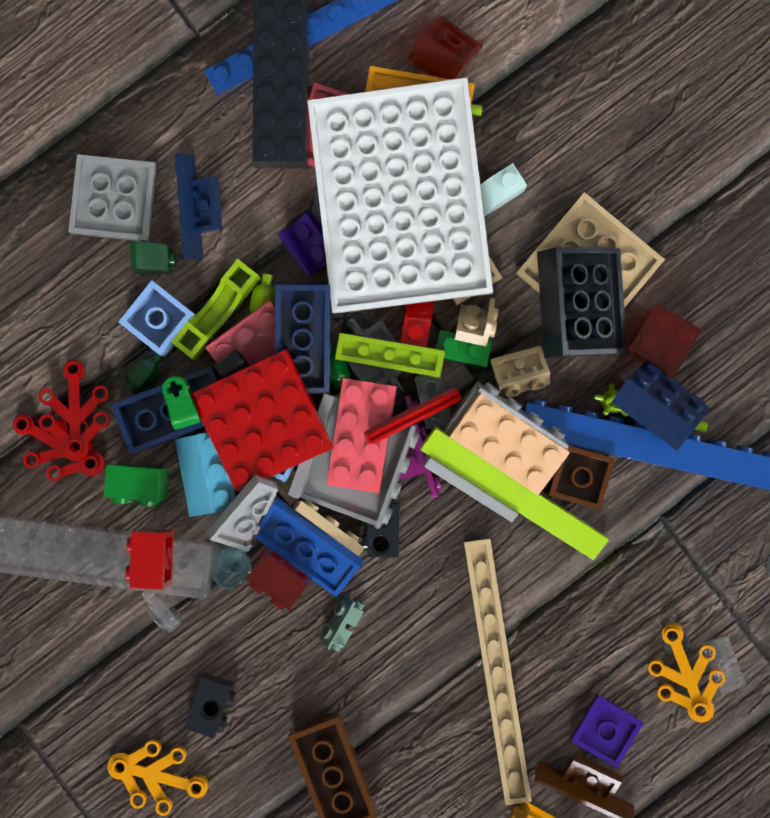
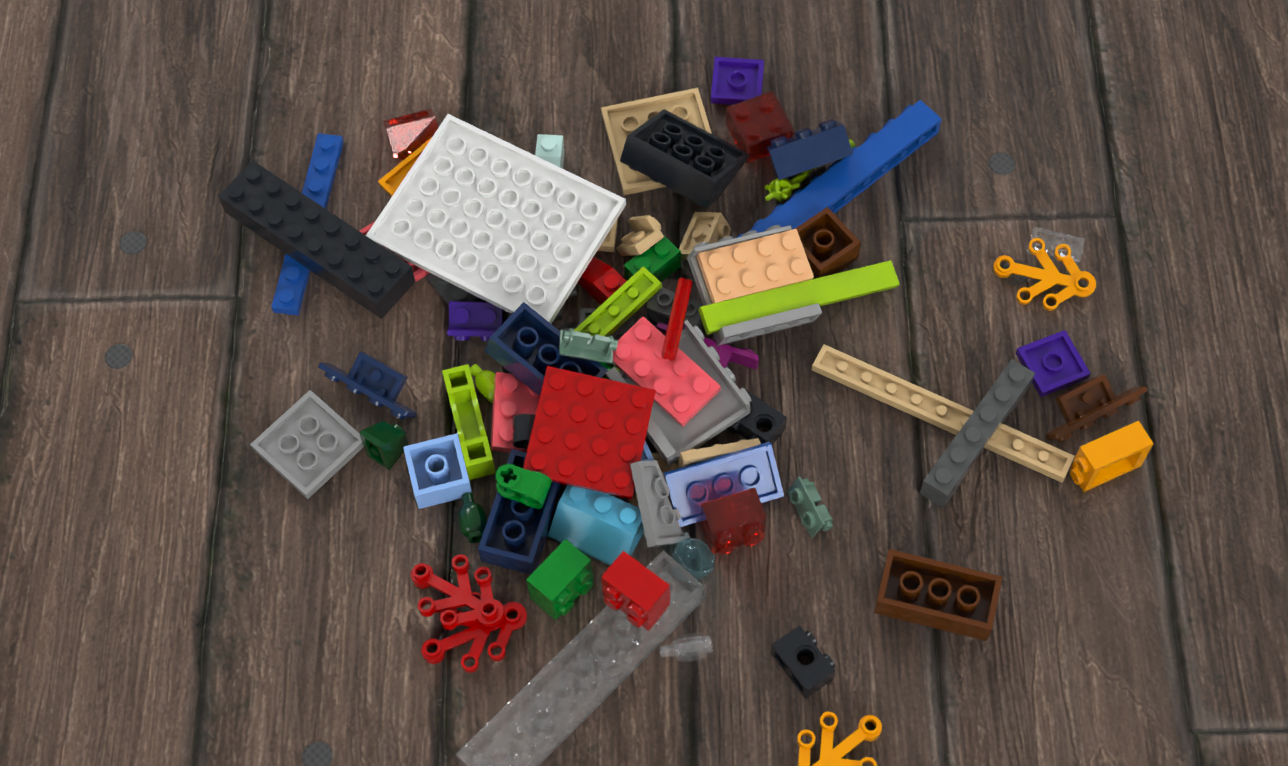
camera: 55 degrees left, 25 degrees down
none -> sand green hinge [559,328,618,364]
none -> dark purple plate [711,57,764,106]
none -> dark grey arch [920,359,1035,508]

